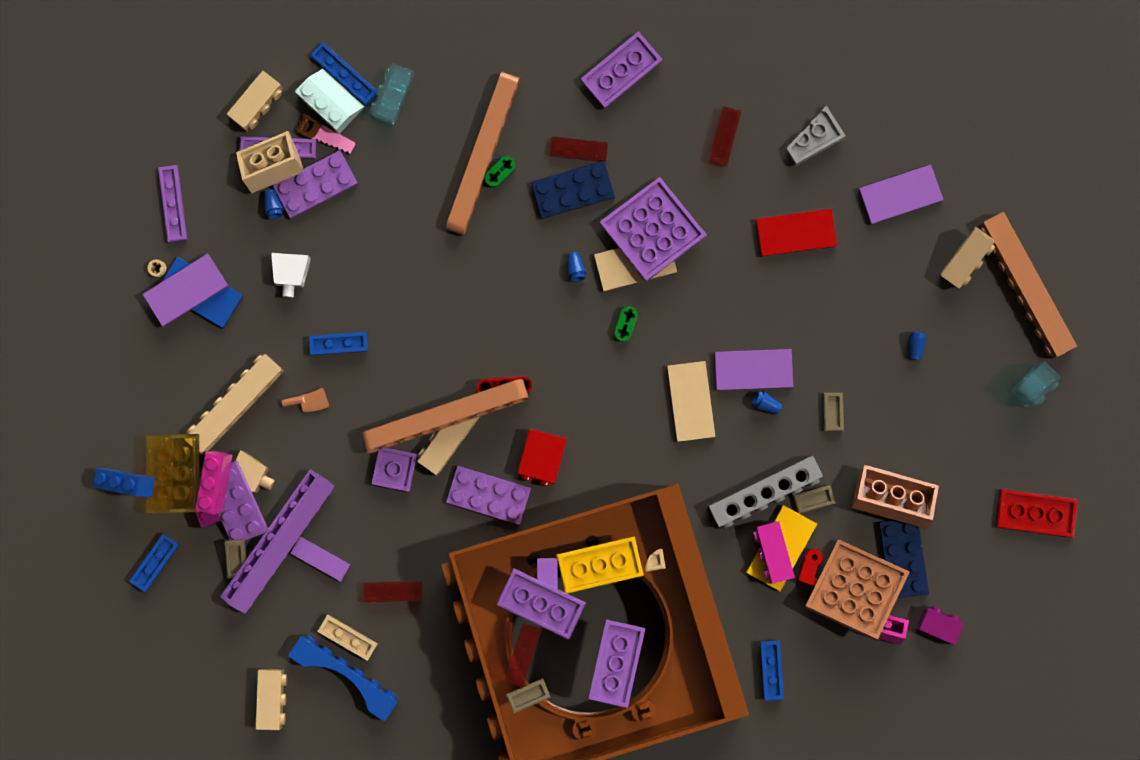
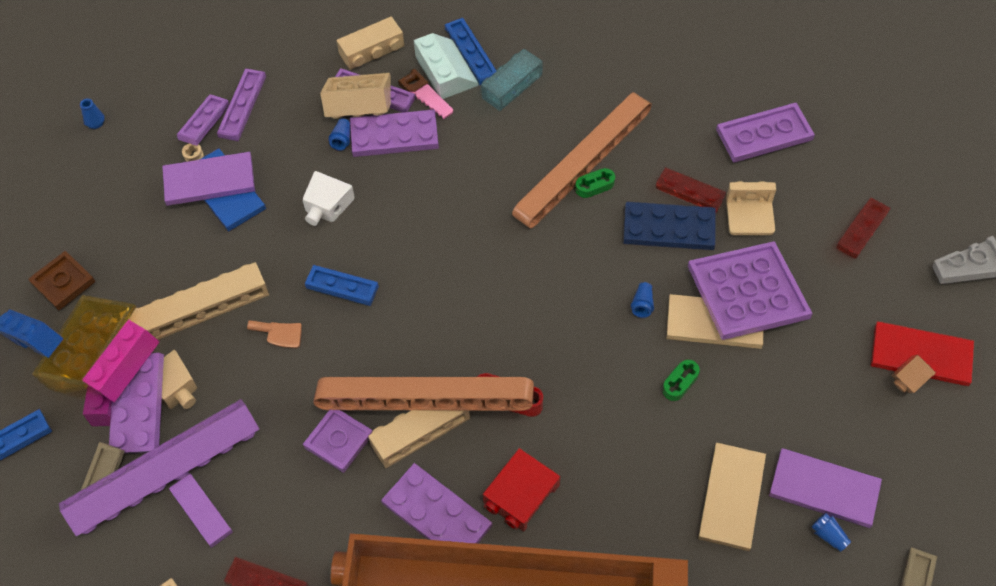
camera: 25 degrees right, 25 degrees down
none -> reddish brown plate [28,251,96,311]
none -> blue cone [80,99,105,129]
none -> medium lavender tile [177,94,229,146]
none -> tan bracket [726,181,776,235]
none -> medium nougat brick [891,355,936,393]

